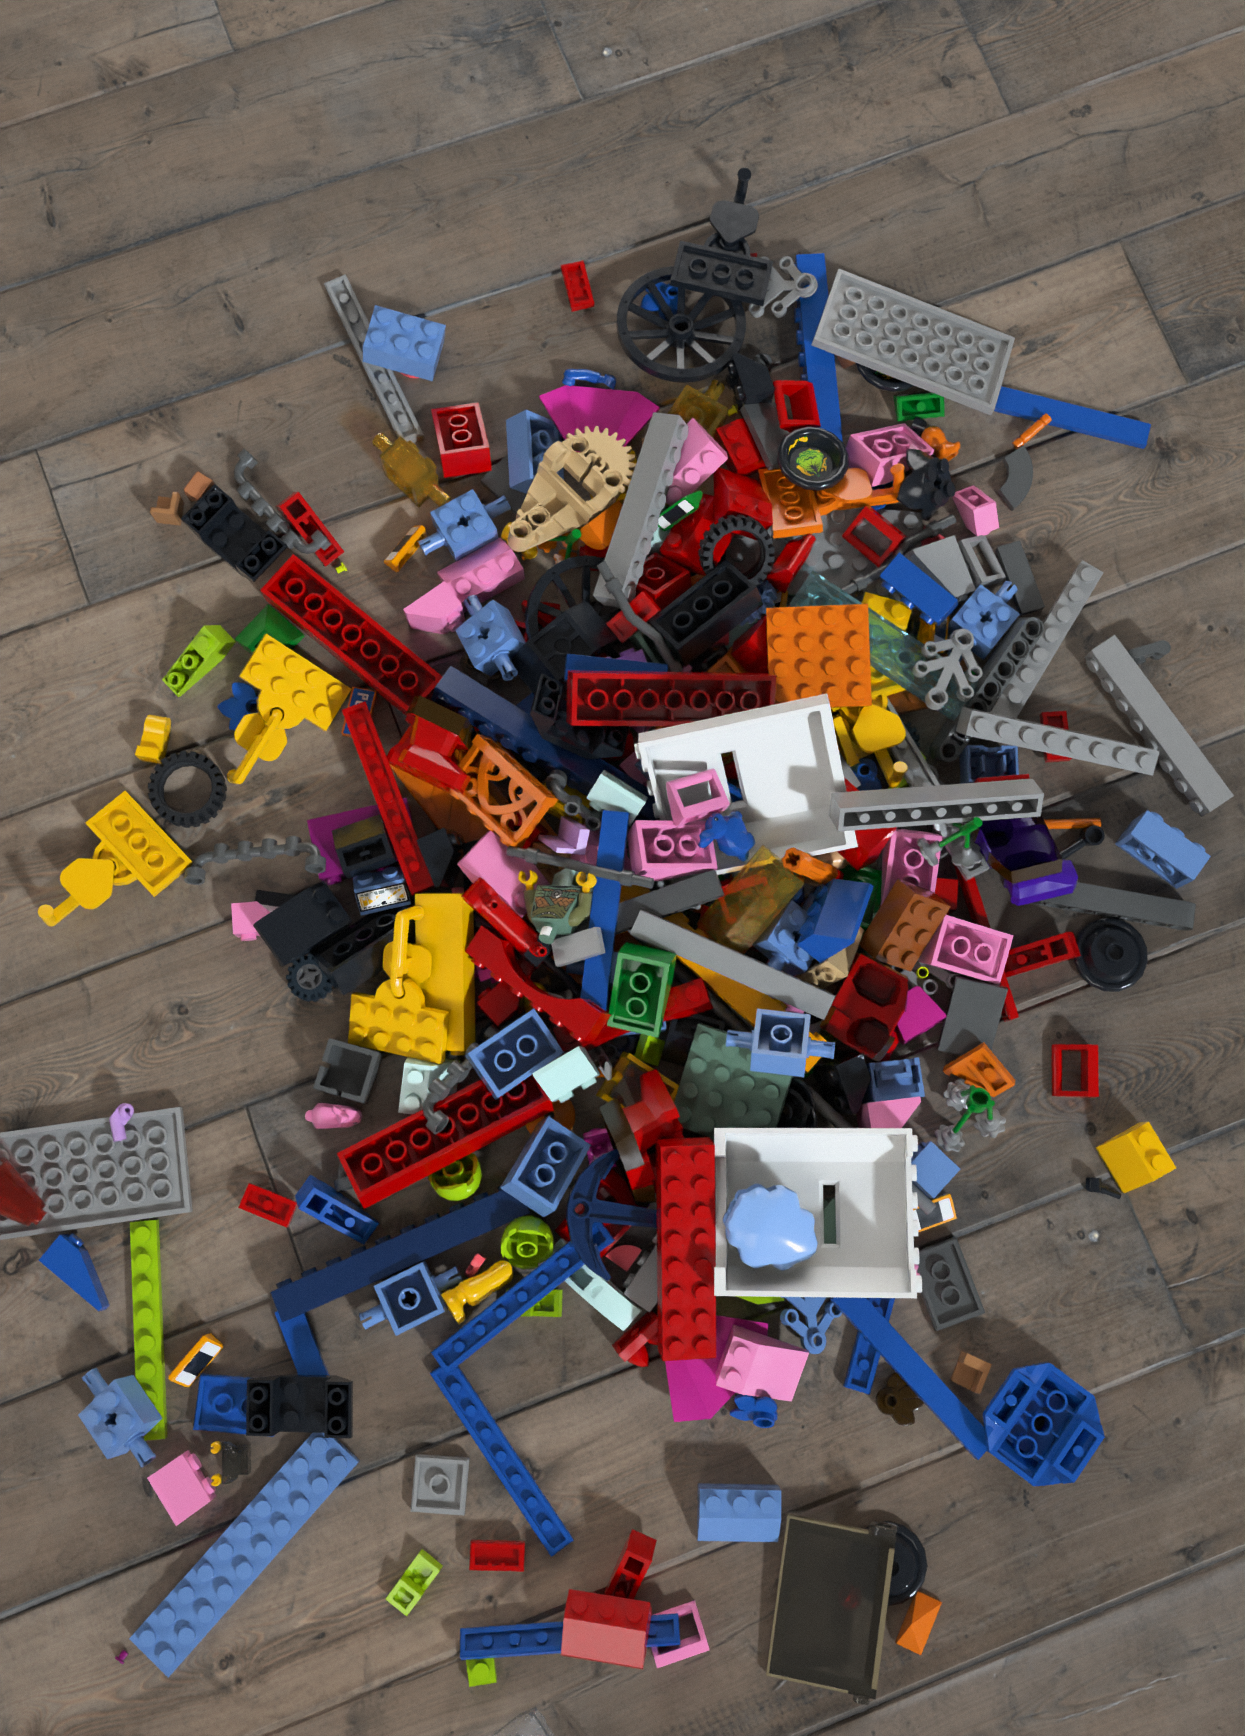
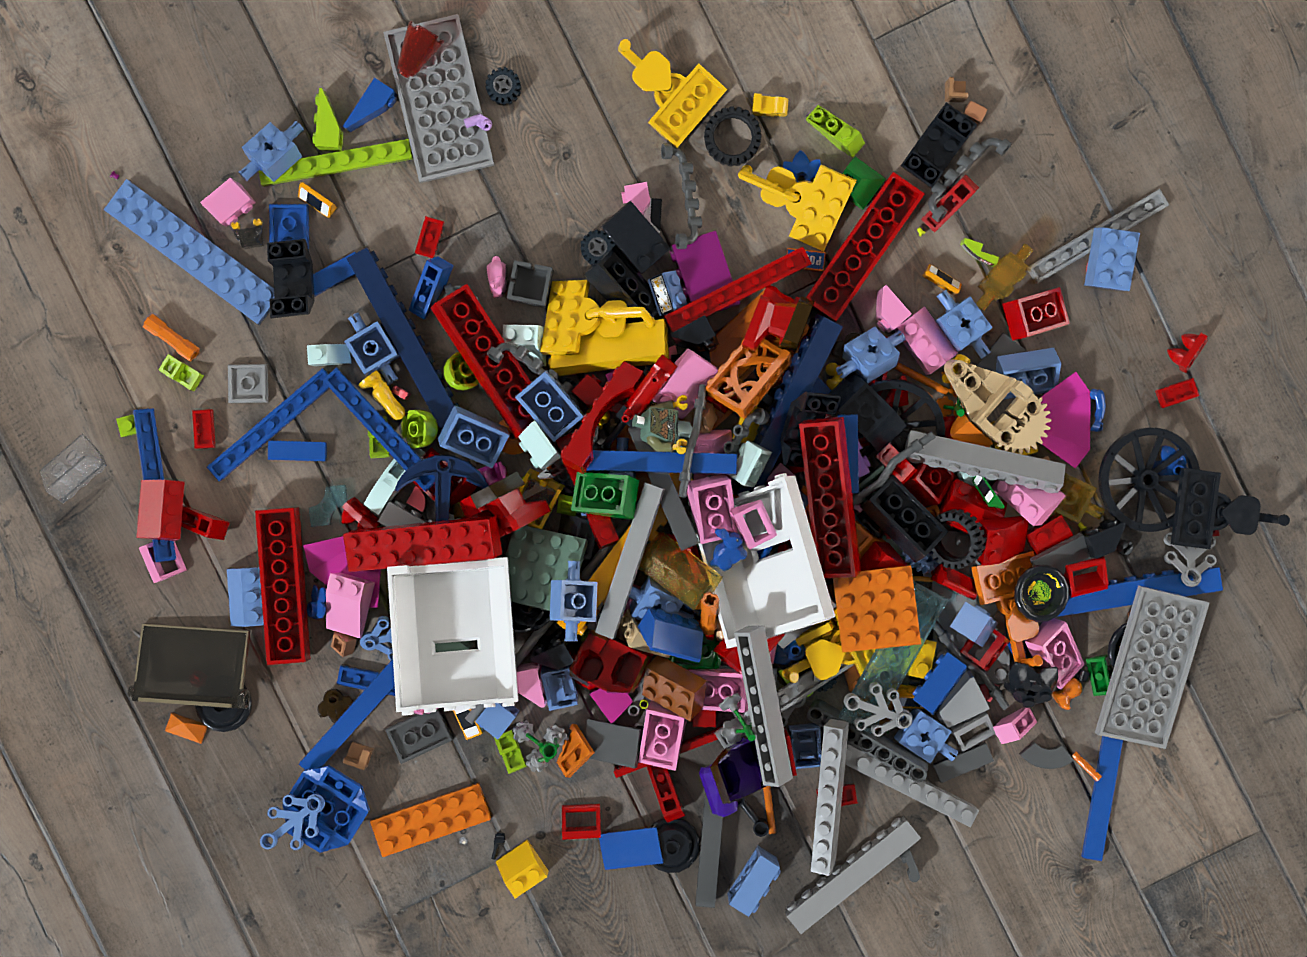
camera: 90 degrees right, 10 degrees up
black slope [332,814,397,879] -> none
lavender panel [538,816,590,855] -> none
light grey tile [551,927,605,967] -> none
light blue piece [723,1184,818,1271] -> none
none -> orange axle [143,314,200,362]
none -> red brick [255,507,311,665]
none -> medium blue plant [260,794,325,850]
none -> blue tile [268,441,327,461]
none -> light aqua slope [307,344,352,366]
none -> clear light blue tile [309,485,348,527]
none -> lime slope [312,88,343,151]
none -> nougat slope [331,631,357,657]
none -> orange plate [370,782,491,858]
none -> black wheel [485,67,521,106]
none -> lime slope [494,730,527,774]
none -> blue window [599,827,663,870]
none -> yellow animal [825,363,844,390]
none -> orange bar [895,362,949,395]
none -> medium blue piece [950,602,998,647]
none -> lime slope [960,238,999,267]
none -> red tile [1167,333,1208,373]

